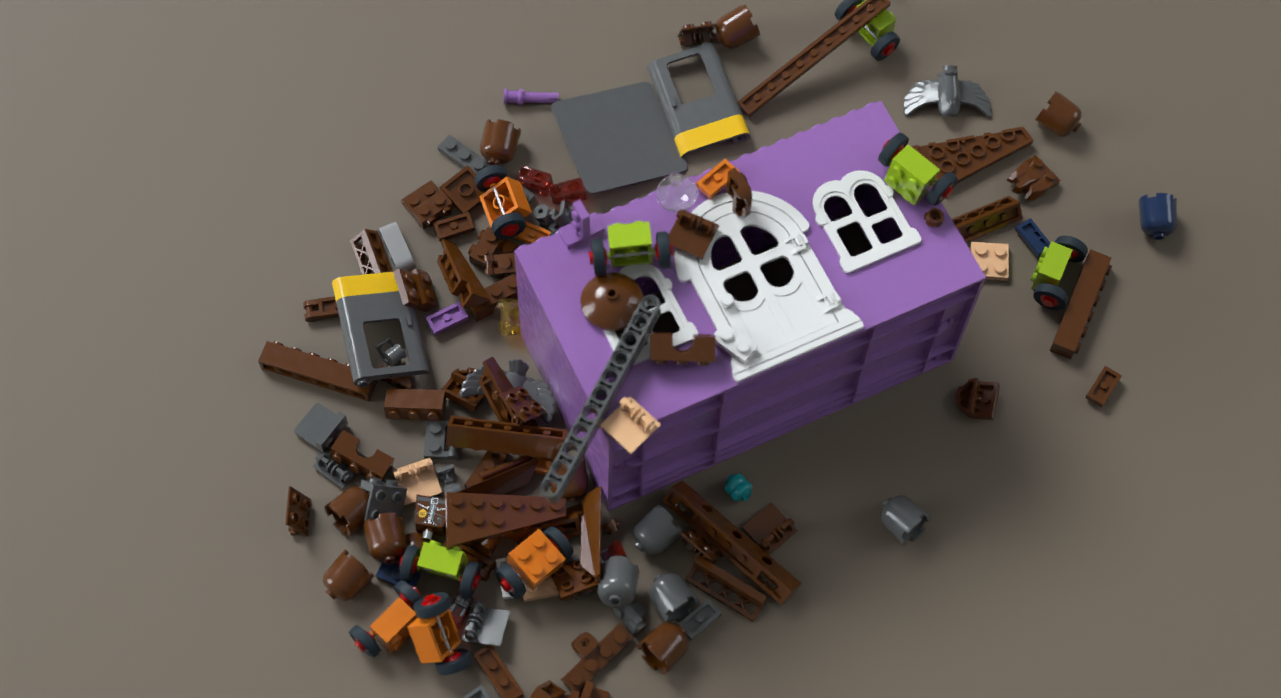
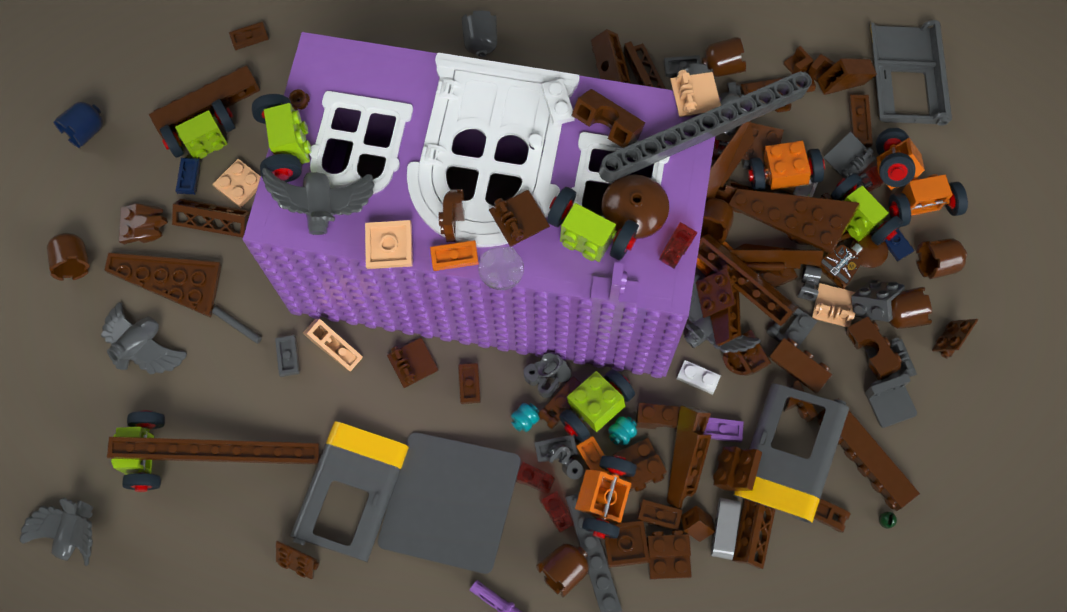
camera: 140 degrees left, 5 degrees up
reddish brown cylinder [363,513,407,564] -> none
dark grey leg [375,338,407,366] -> none
reddish brown plate [483,253,516,276] -> none
clear yellow leg [497,298,521,336] -> none
reddish brown cylinder [714,5,760,49] -> none
none -> dark grey animal [262,168,374,235]
none -> light nougat plate [365,220,413,269]
none -> clear red leg [659,222,698,269]
none -> white plate [677,360,721,395]
none -> reddish brown panel [681,505,715,542]
none -> dark green hinge [879,512,897,529]

